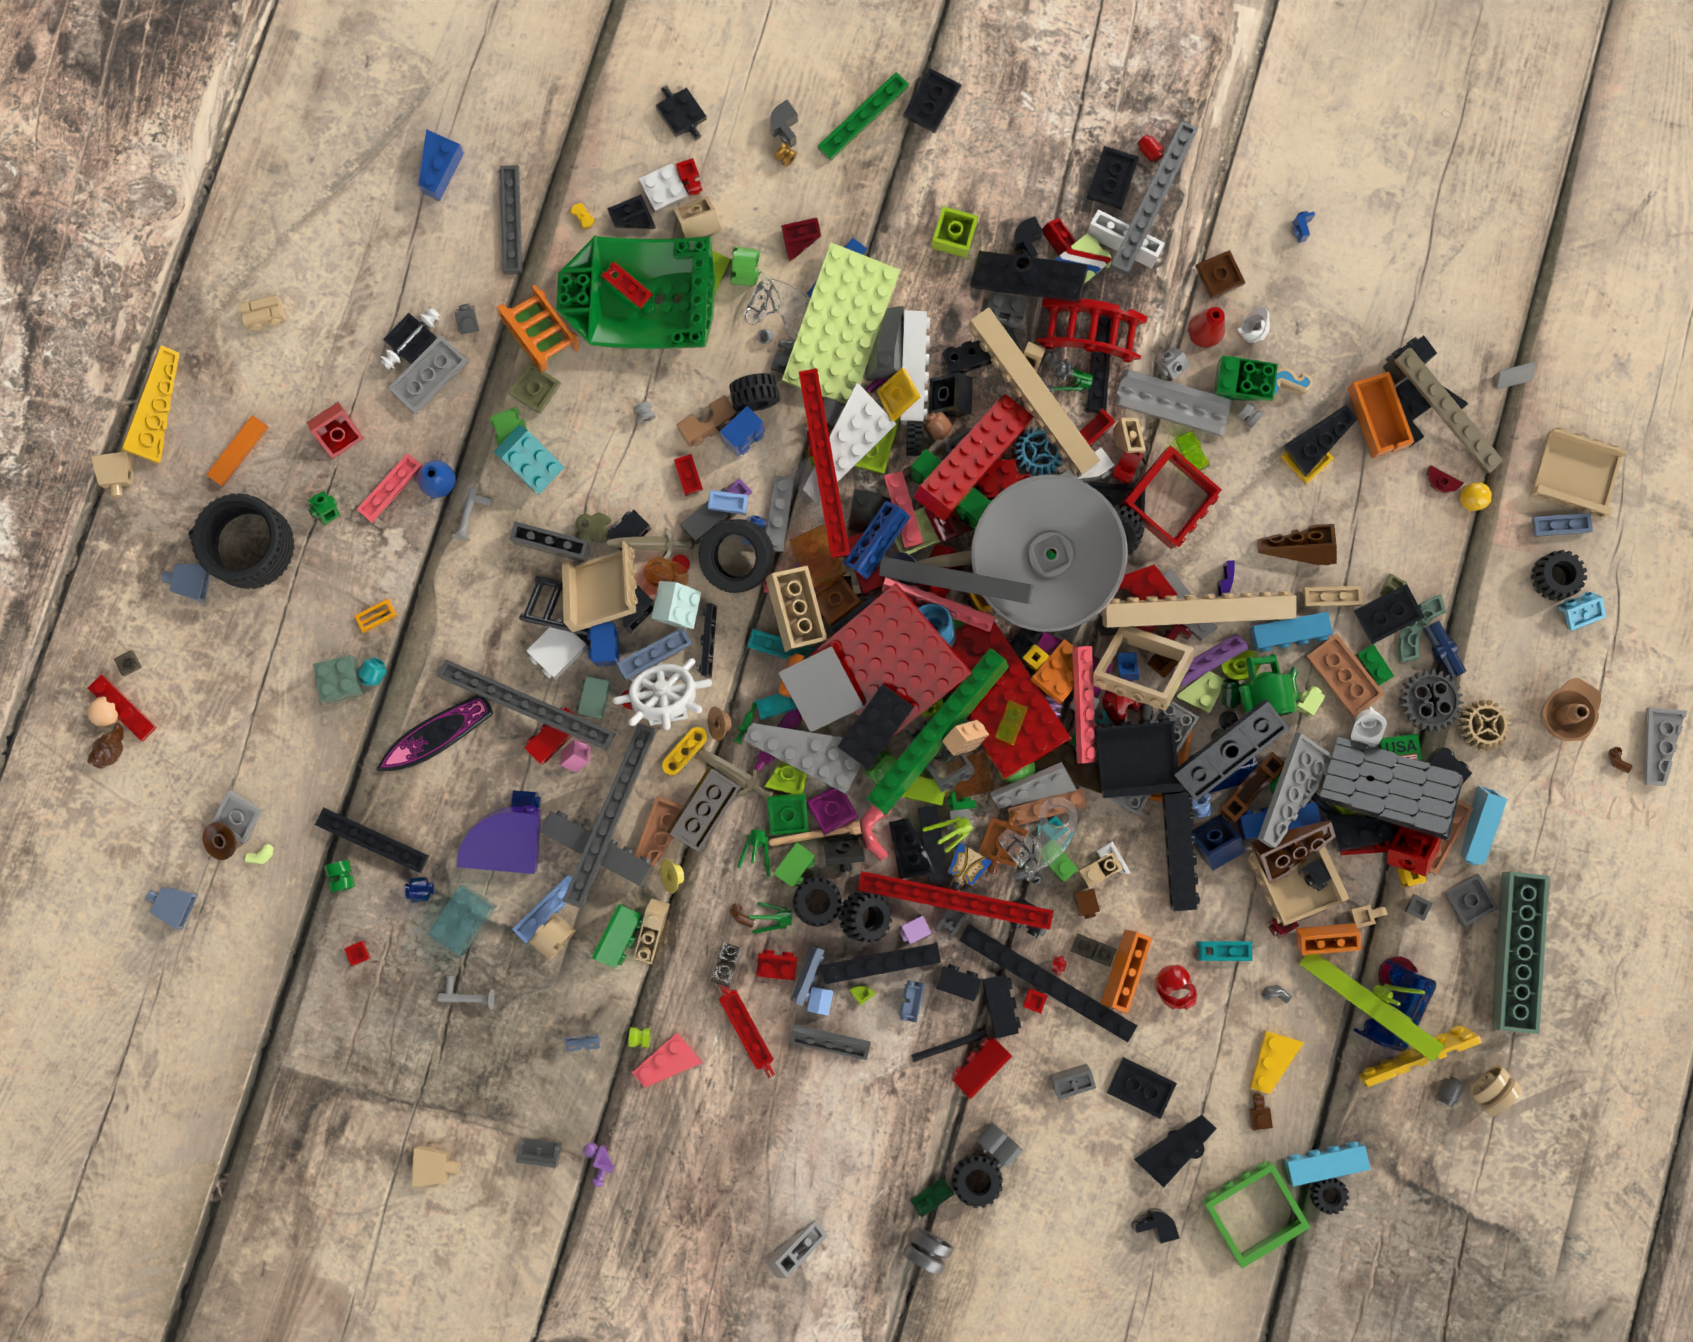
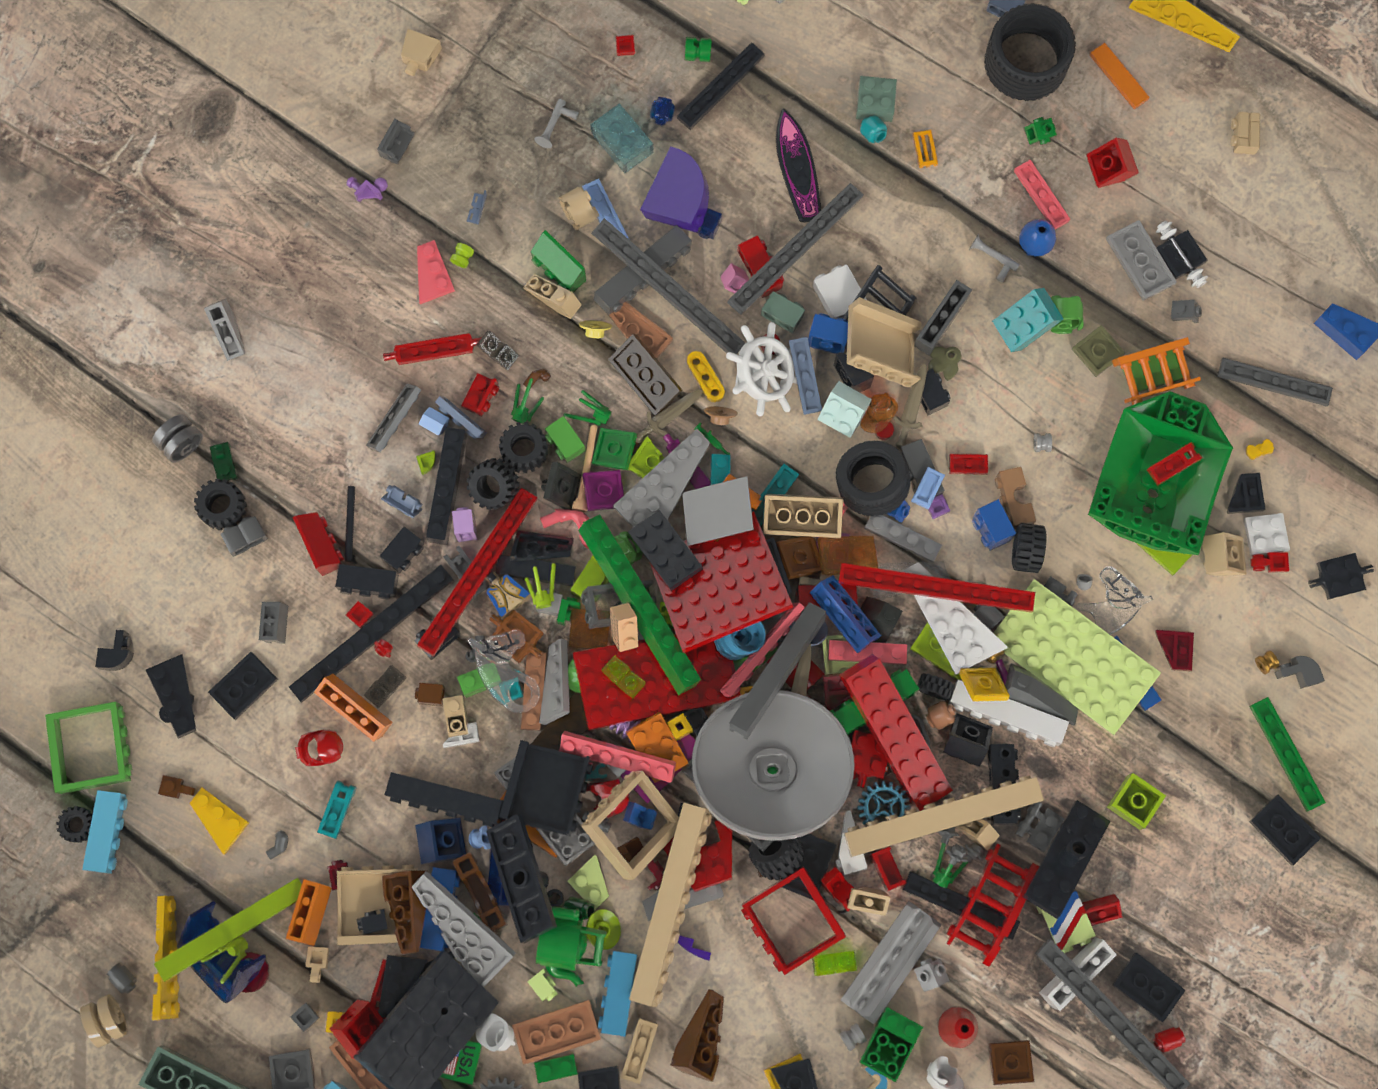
camera: 110 degrees right, 5 degrees down
black piece [688,603,717,678] -> none
bright green brick [730,246,760,287] -> none
black brick [1013,216,1043,258] -> none
medium lavender plate [1172,634,1248,686] -> none

